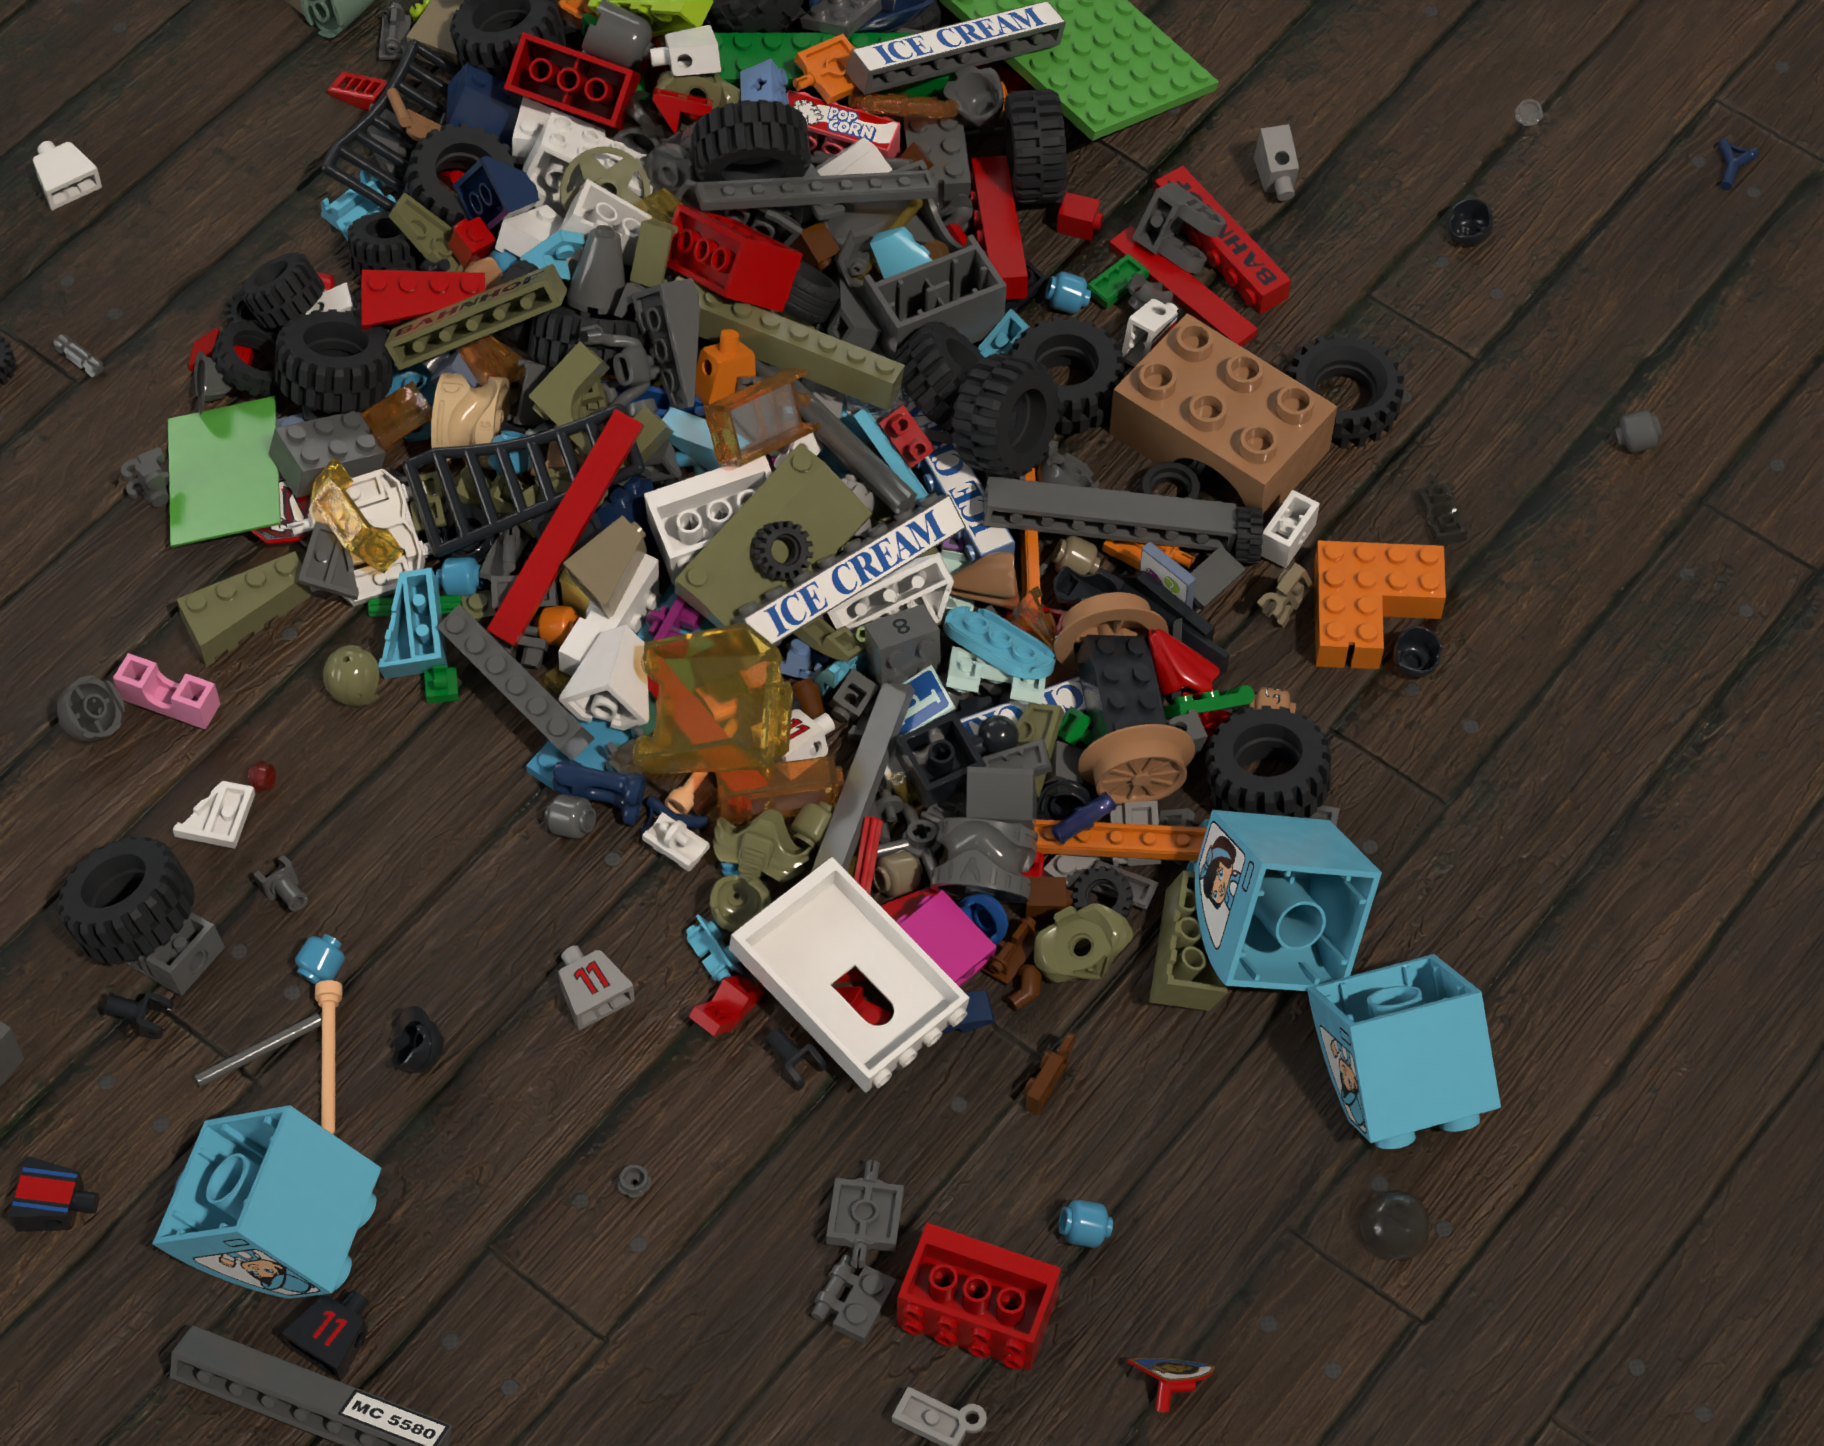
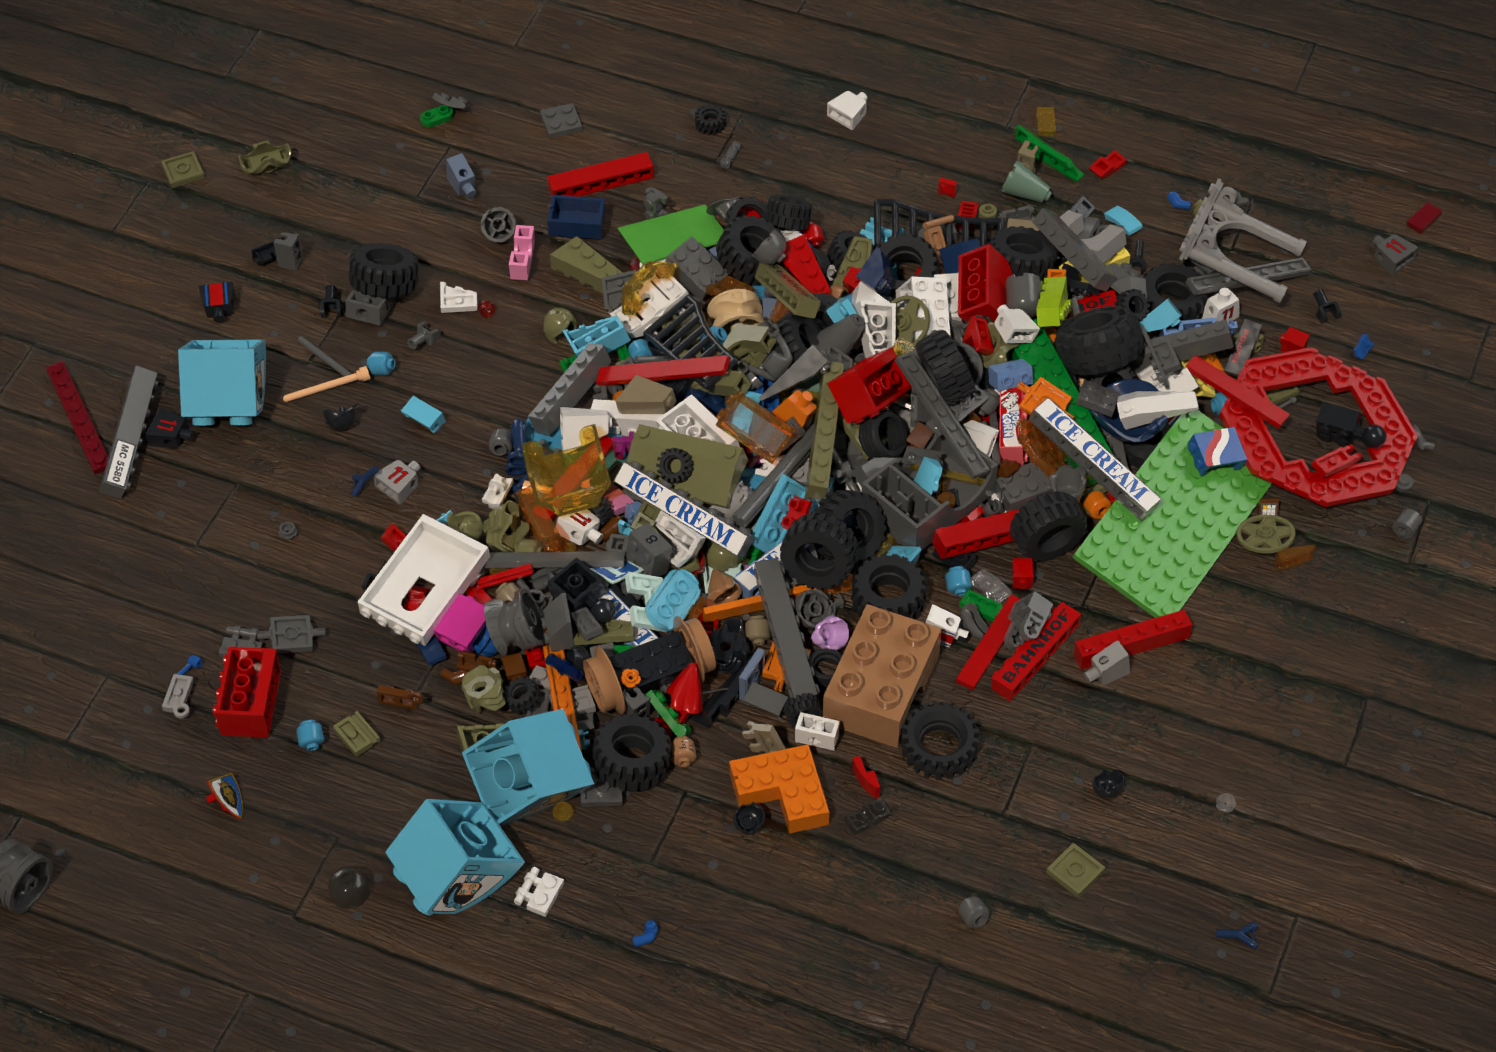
camera: 75 degrees right, 5 degrees down
olive hinge [630,218,678,287] -> none
none -> blue hand [177,655,203,675]
none -> olive plate [333,711,381,757]
none -> dark blue piece [351,466,379,497]
none -> medium azure hinge [401,396,446,433]
none -> white plate [514,867,564,917]
none -> red brick [547,152,654,197]
none -> dark blue piece [547,195,606,239]
none -> orange plate [621,669,641,688]
none -> blue arm [632,920,658,947]
none -> dark grey cylinder [752,229,787,265]
none -> lavender hair [811,615,849,651]
none -> red slope [852,756,880,799]
none -> red tile [938,177,957,198]
none -> clear slope [970,569,1012,603]
none -> olive brick [979,204,997,230]
none -> olive tile [1046,843,1106,898]
none -> red brick [1073,610,1192,670]

